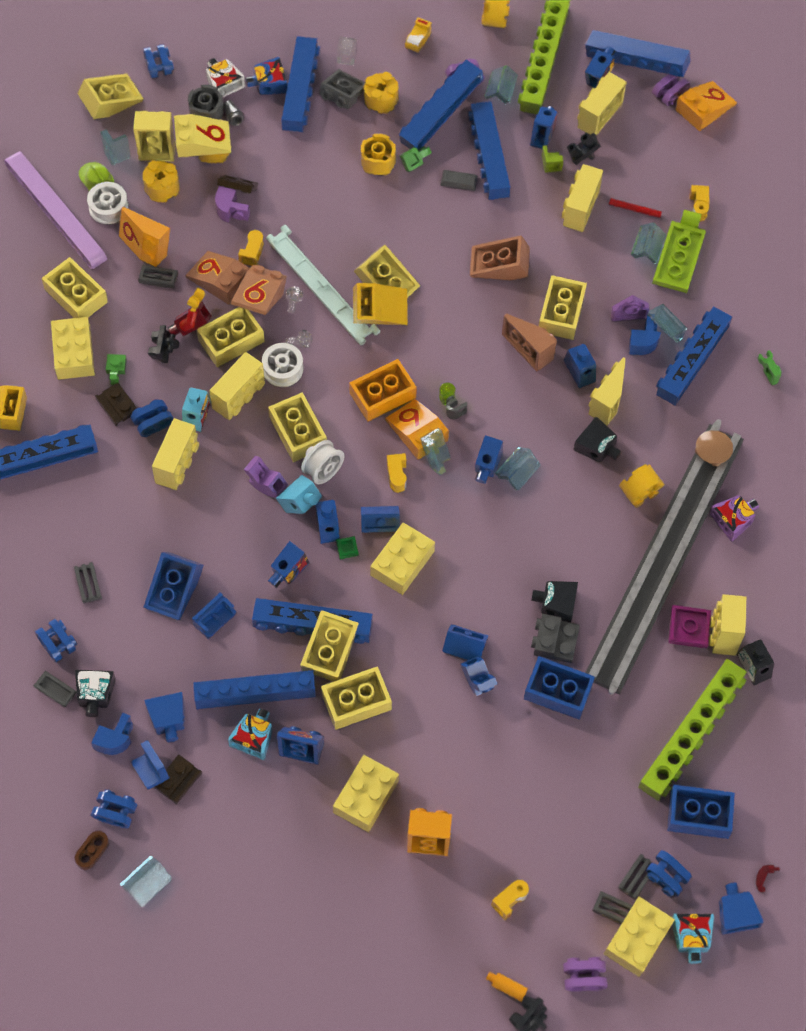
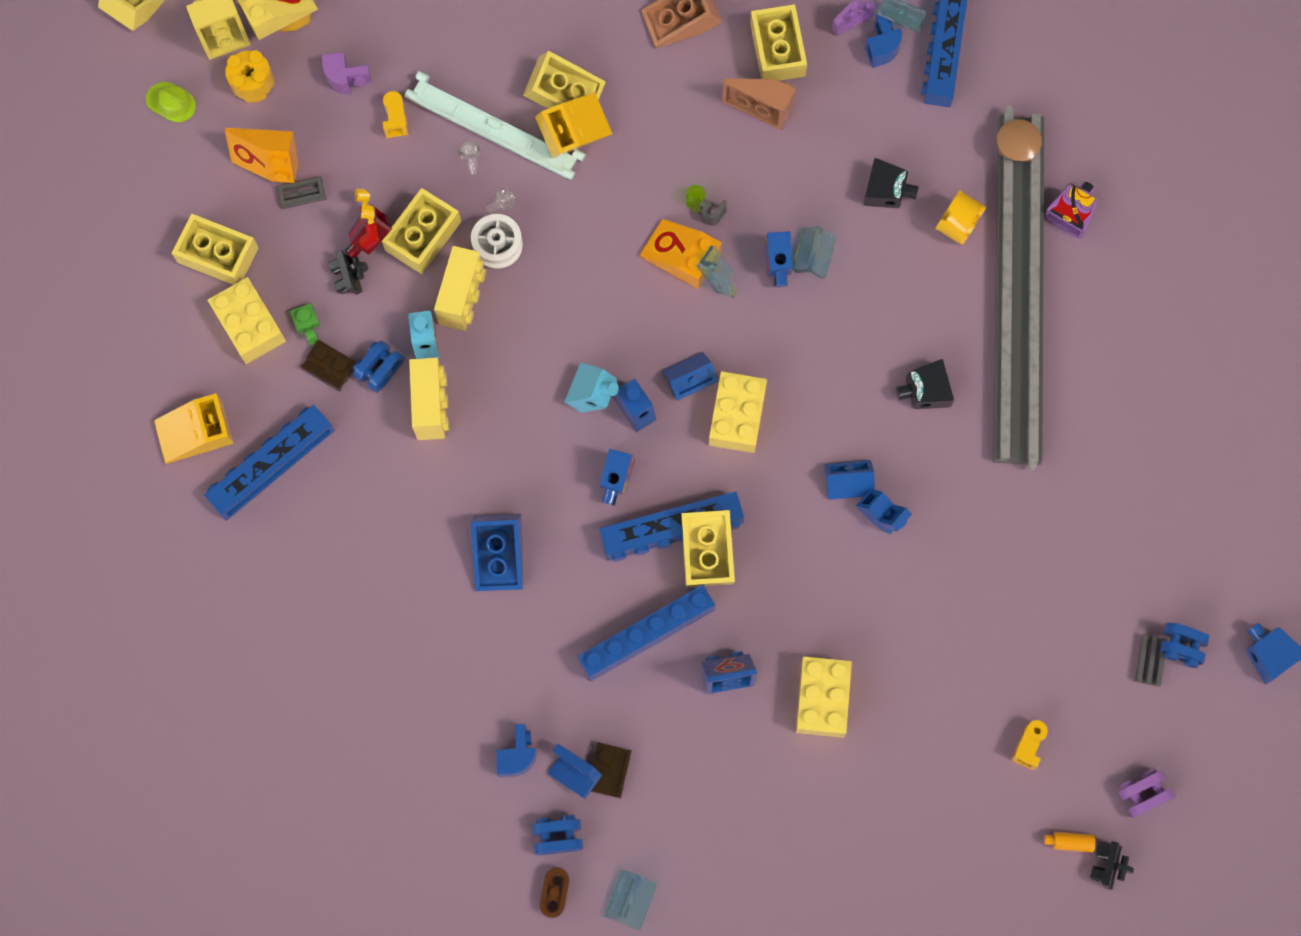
camera: 20 degrees left, 10 degrees up
lavender beam [4,151,107,270] -> none
dark grey tile [33,671,77,707] -> none
blue brick [34,619,77,663] -> none
dark grey tile [74,562,102,604] -> none
torso [75,670,116,717] -> none
white wheel [87,182,128,224] -> none
clear light blue panel [100,129,131,166] -> none
blue torso [144,692,185,742] -> none
nougat slope [185,251,250,305] -> none
blue hinge [192,592,237,639] -> none
dark brown plate [217,175,258,194] -> none
torso [228,708,273,760] -> none
nougat slope [231,265,287,315] -> none
medium lavender brick [244,456,288,498] -> none
light yellow brick [268,392,327,462] -> none
white wheel [301,440,344,484] -> none
light yellow brick [321,666,392,730] -> none
green tile [336,536,359,559] -> none
light orange brick [349,359,417,422] -> none
yellow leg [387,453,407,493] -> none
light orange brick [407,808,452,856] -> none
blue brick [524,656,595,720] -> none
dark grey plate [531,614,580,663] -> none
blue torso [563,344,596,389] -> none
light yellow slope [588,357,626,426] -> none
dark grey tile [592,891,633,924] -> none
light yellow brick [604,897,675,977] -> none
lime brick [638,659,747,801] -> none
blue brick [667,785,735,839] -> none
magenta plate [668,605,711,649] -> none
torso [672,914,714,964] -> none
light yellow brick [709,594,747,656] -> none
black torso [736,639,774,686] -> none
dark red piece [756,865,780,893] -> none
bright green plate [758,350,782,385] -> none

